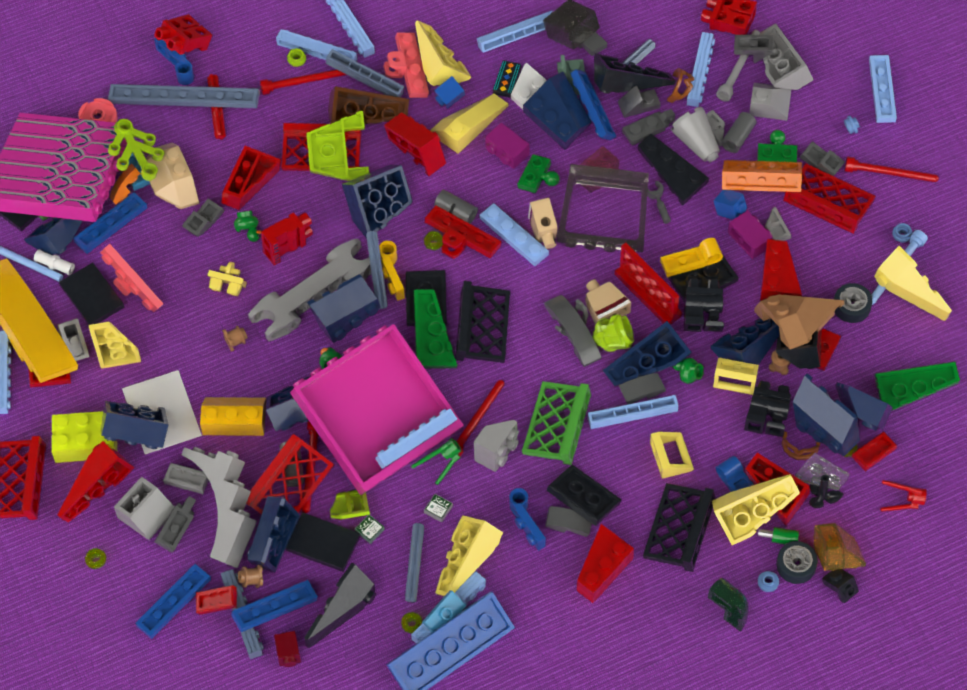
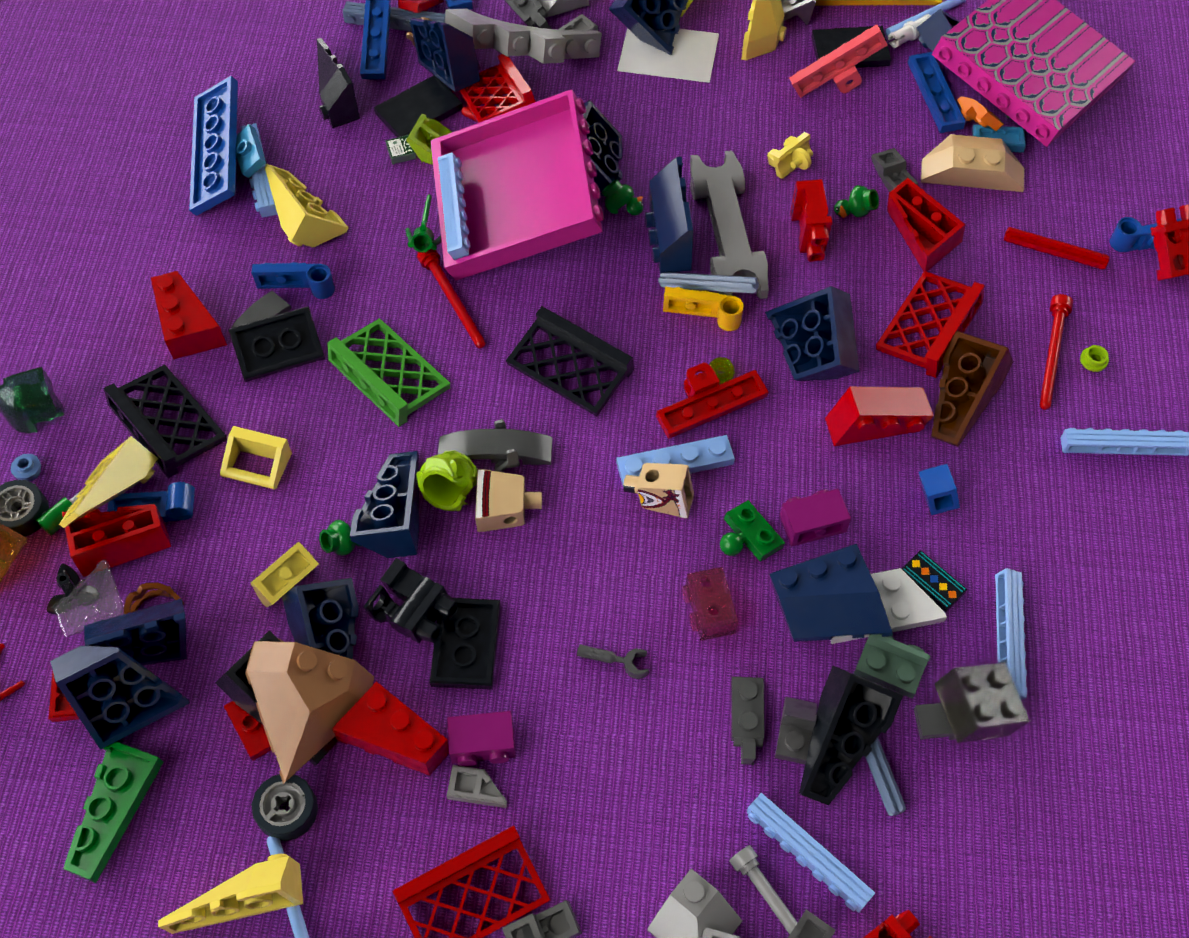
camera: 120 degrees right, 0 degrees up
coral plate [78,98,118,123] -> none
sand blue tile [108,84,260,108] -> none
lime plant [108,119,164,181] -> none
yellow slope [200,397,266,436] -> none
medium nougat brick [222,326,248,352] -> none
dark red brick [274,631,301,667] -> none
light blue piece [276,29,357,61] -> none
lime wing [307,111,369,181] -> none
sand blue piece [326,49,404,97] -> none
coral plate [383,33,429,98] -> none
clear neon green plate [401,612,422,633] -> none
sand blue axle [405,523,424,602] -> none
black tile [406,270,447,326] -> none
green wing [414,289,457,368] -> none
light yellow wedge [415,20,471,86] -> none
tile [424,494,453,522] -> none
light yellow wedge [430,94,509,154] -> none
dark grey pin [434,189,478,224] -> none
light grey slope [474,420,519,472] -> none
clear smoke windscreen [557,164,649,253] -> none
blue plate [570,69,616,140] -> none
light blue piece [588,395,678,429] -> none
red fence [614,243,682,325] -> none
dark grey slope [619,373,666,405] -> none
black wing [638,134,709,206] -> none
yellow plate [660,238,723,277] -> none
dark orange helmet [667,68,695,103] -> none
light grey cone [671,107,720,162] -> none
light grey tile [706,110,725,146] -> none
blue brick [714,190,747,220] -> none
dark grey pin [721,112,757,153] -> none
orange fence [722,160,802,192] -> none
black hips [744,381,791,438] -> none
green plate [757,130,797,162] -> none

